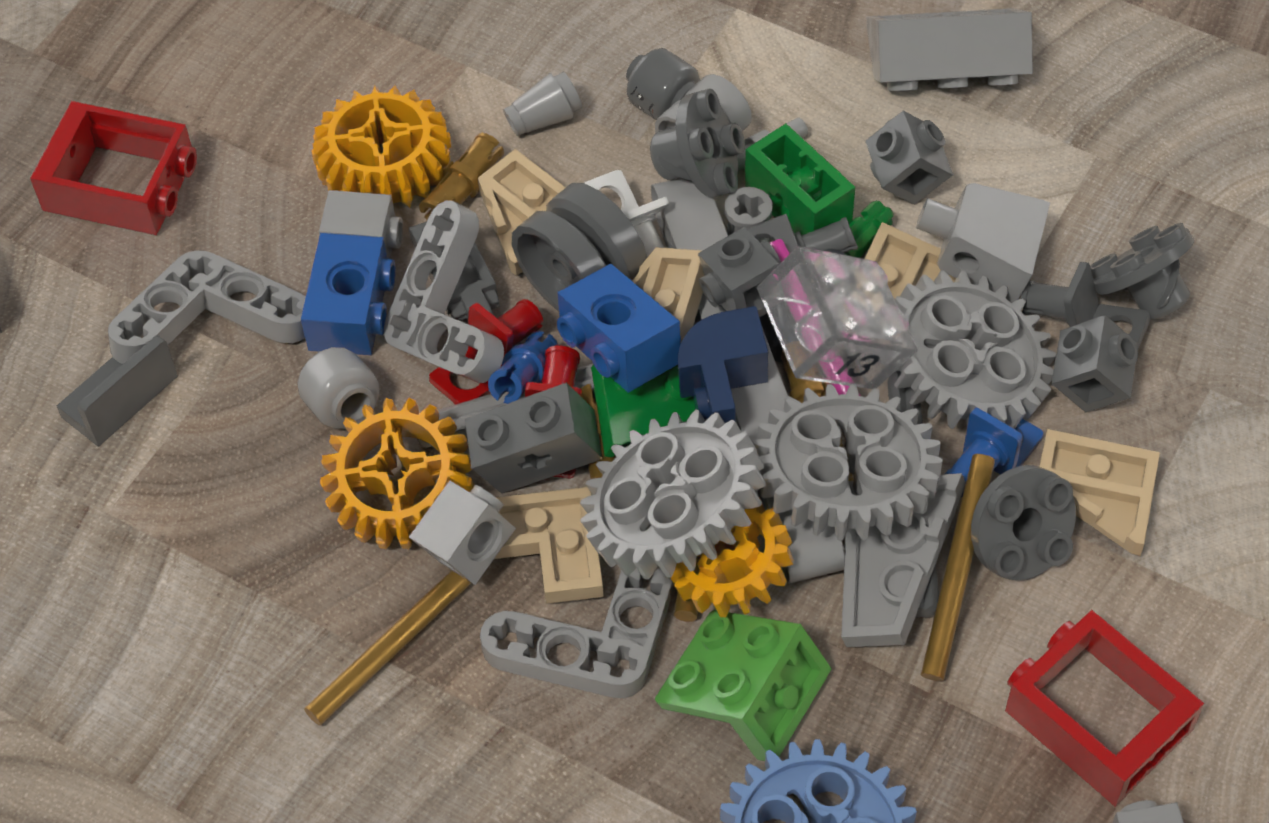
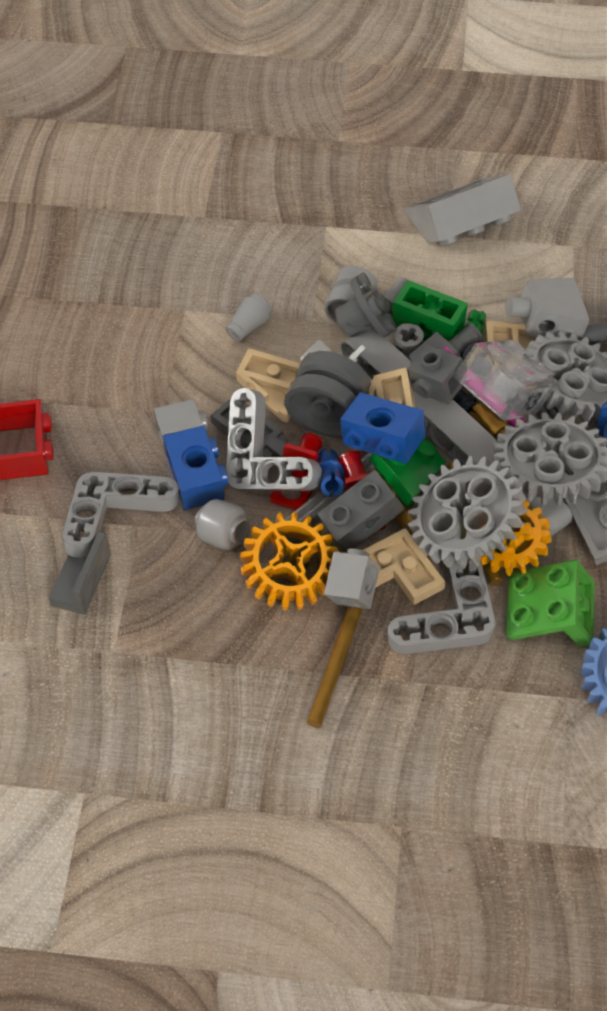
camera: 25 degrees left, 0 degrees up
light orange gear [312,85,452,208] -> none
pearl gold pin [419,133,504,220] -> none
dark grey head [626,48,700,120] -> none
dark blue brick [678,306,768,423] -> none
dark grey brick [865,110,953,205] -> none

